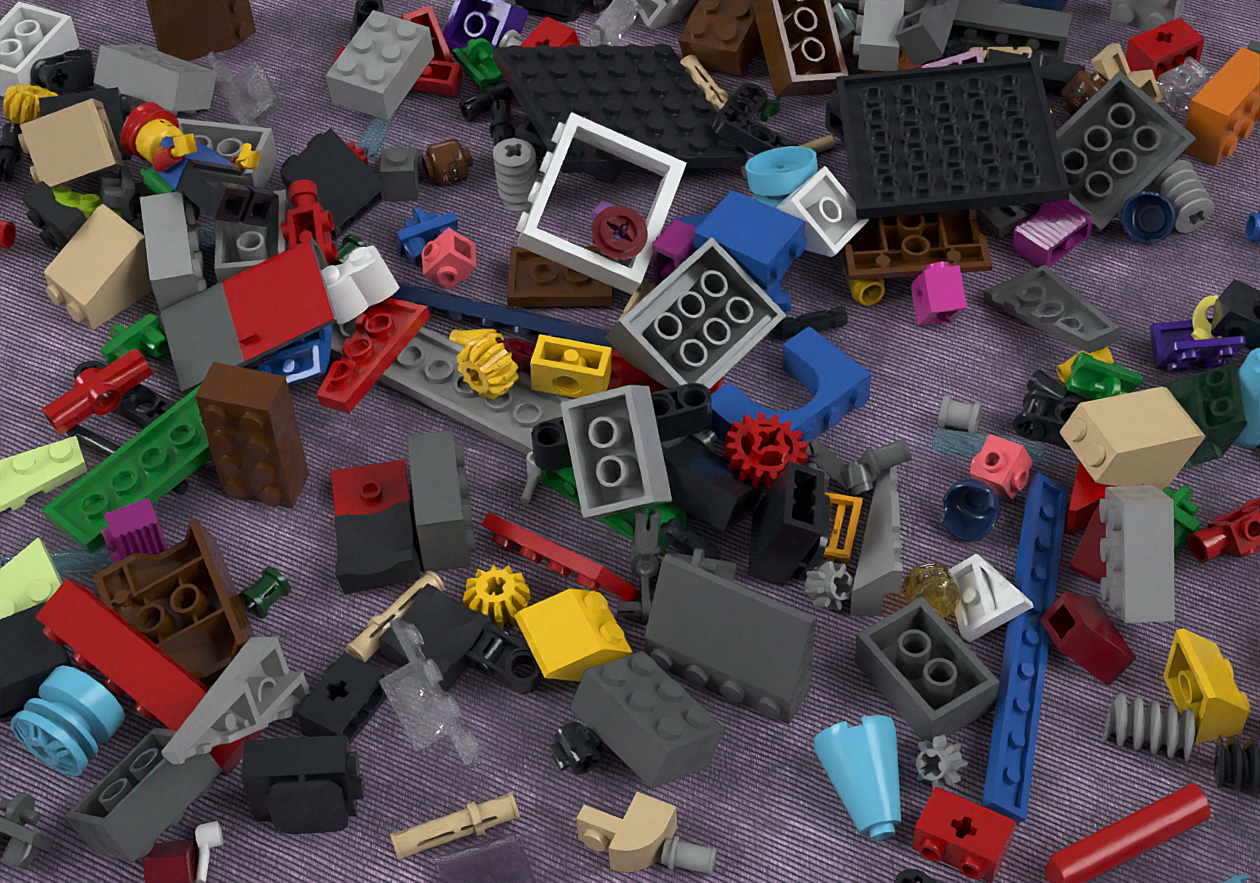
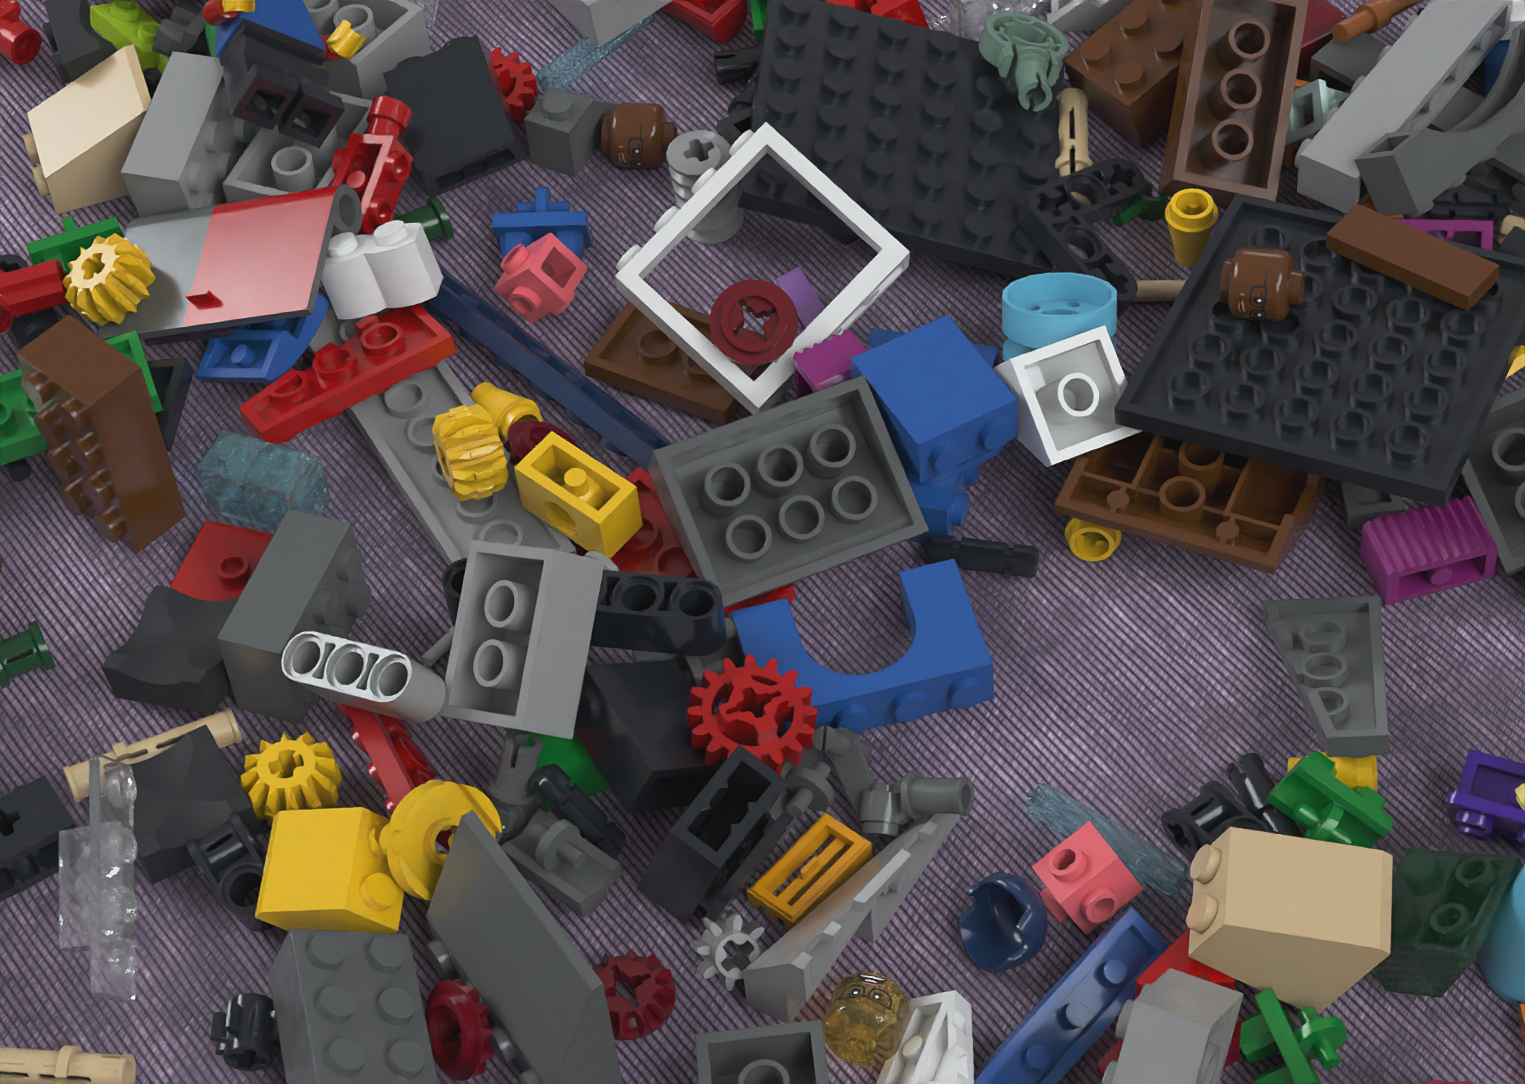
camera: 30 degrees right, 0 degrees up
dark pink brick [910,262,967,327] -> none
light grey bush [938,395,982,435] -> none
none -> yellow gear [61,233,156,327]
none -> clear light blue brick [197,429,331,531]
none -> light grey beam [281,631,446,723]
none -> yellow plate [379,779,502,901]
none -> dark red gear [425,978,495,1081]
none -> sand green pin [978,12,1069,111]
none -> yellow cone [1165,188,1219,267]
none -> reddish brown head [1220,246,1305,323]
none -> reddish brown tile [1326,203,1500,311]

